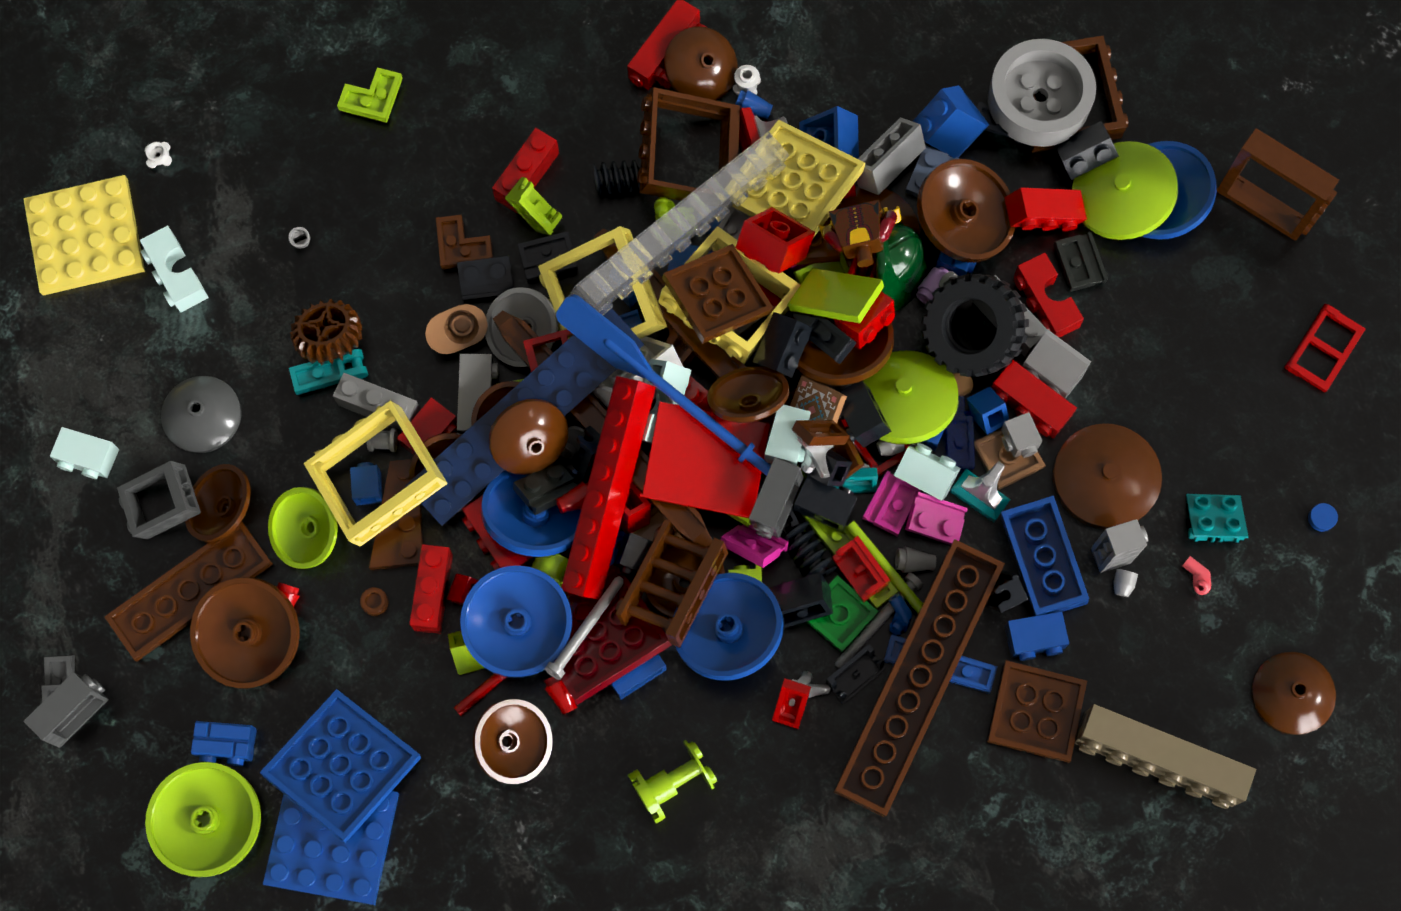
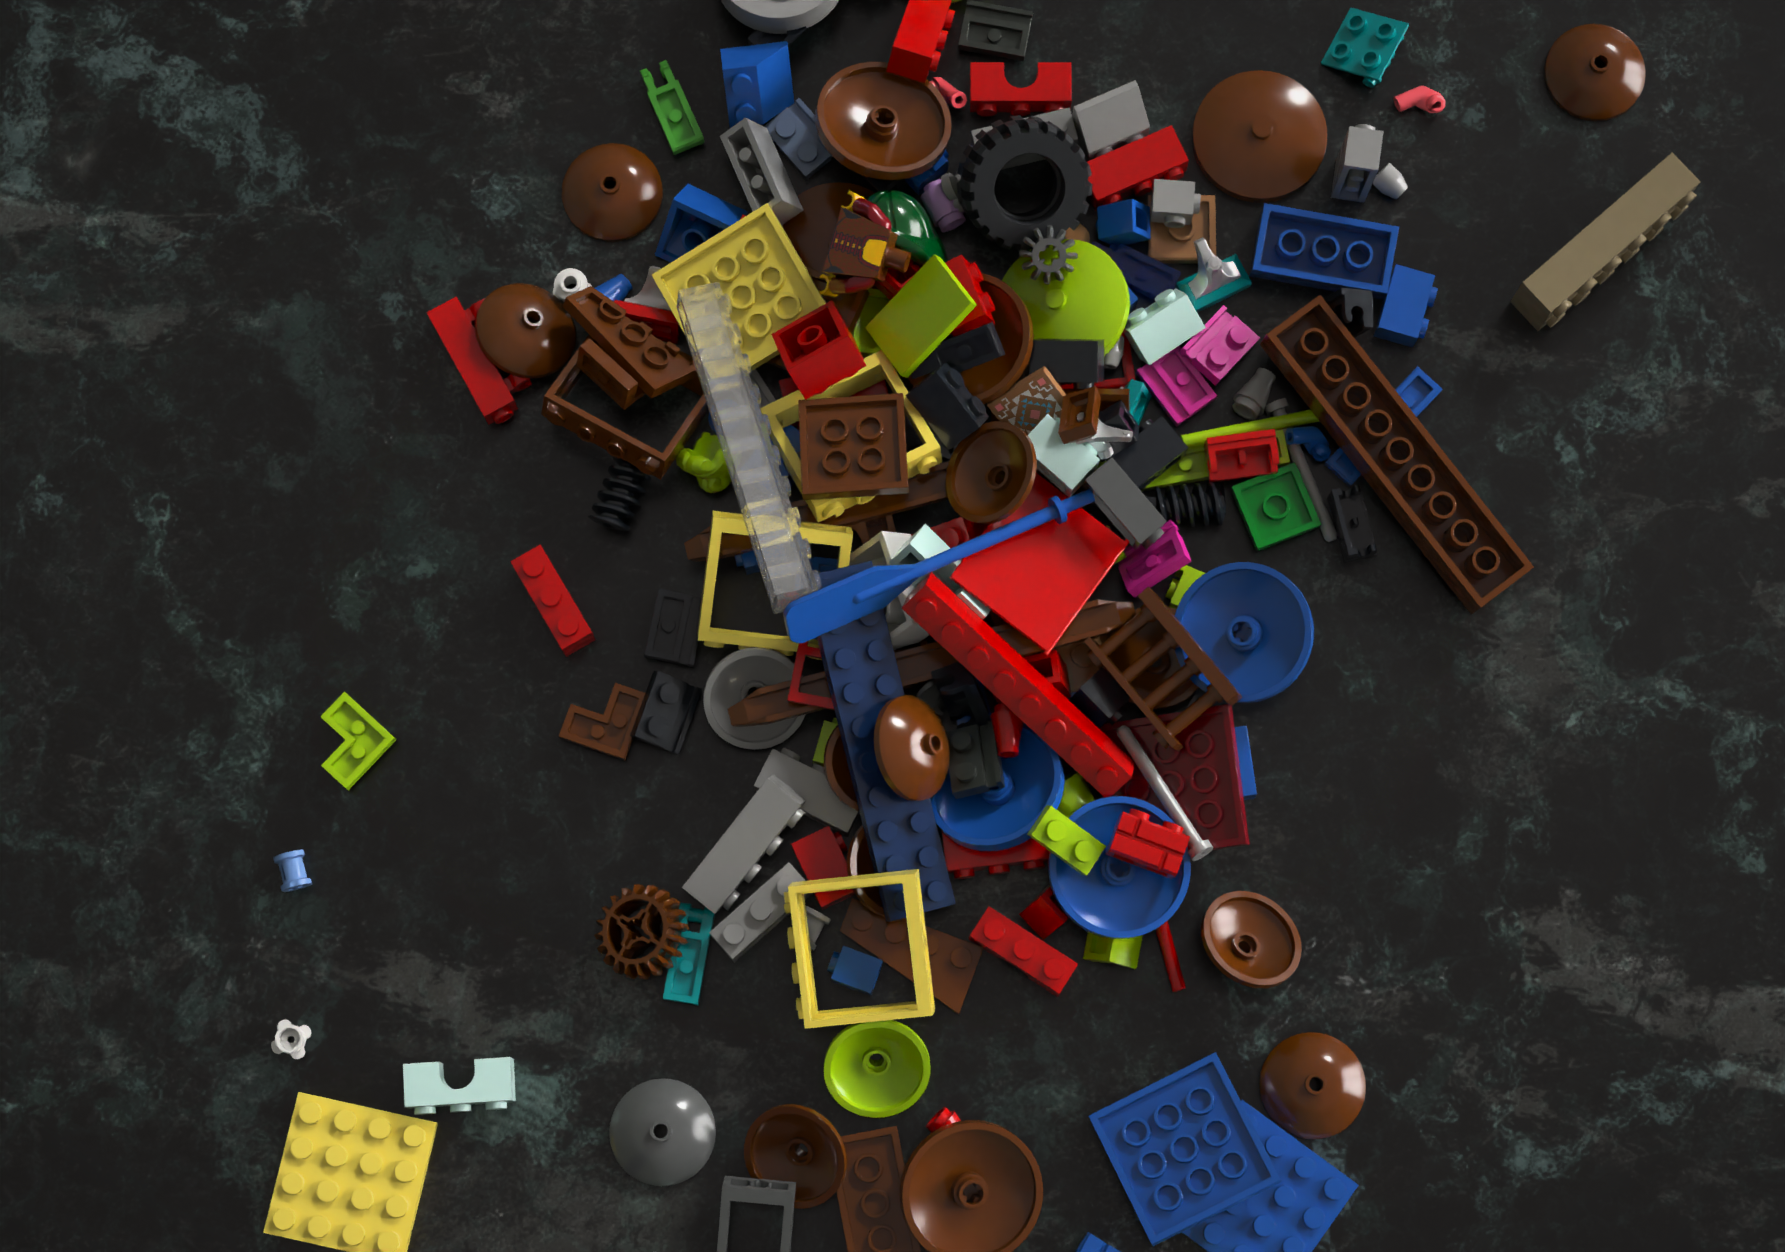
camera: 65 degrees left, 5 degrees up
light grey hinge [289,227,310,249] -> none
reddish brown tile [360,587,389,616] -> none
medium nougat piece [425,304,488,354] -> none
lime hinge [505,177,562,235] -> none
red cone [544,677,578,715] -> none
lime piece [628,740,717,824] -> none
black brick [769,573,833,628] -> none
red piece [772,671,831,729] -> none
reddish brown plate [987,660,1087,763] -> none
none -> medium blue bush [273,849,312,892]
none -> reddish brown dish [562,143,663,242]
none -> reddish brown wing [563,286,703,399]
none -> reddish brown panel [576,339,646,410]
none -> bright green hinge [640,60,705,155]
none -> light grey brick [682,774,806,914]
none -> coral arm [929,77,967,109]
none -> dark grey gear [1019,225,1078,284]
none -> lime plate [1027,805,1106,876]
none -> red brick [1105,809,1190,879]
none -> reddish brown dish [1259,1032,1366,1140]

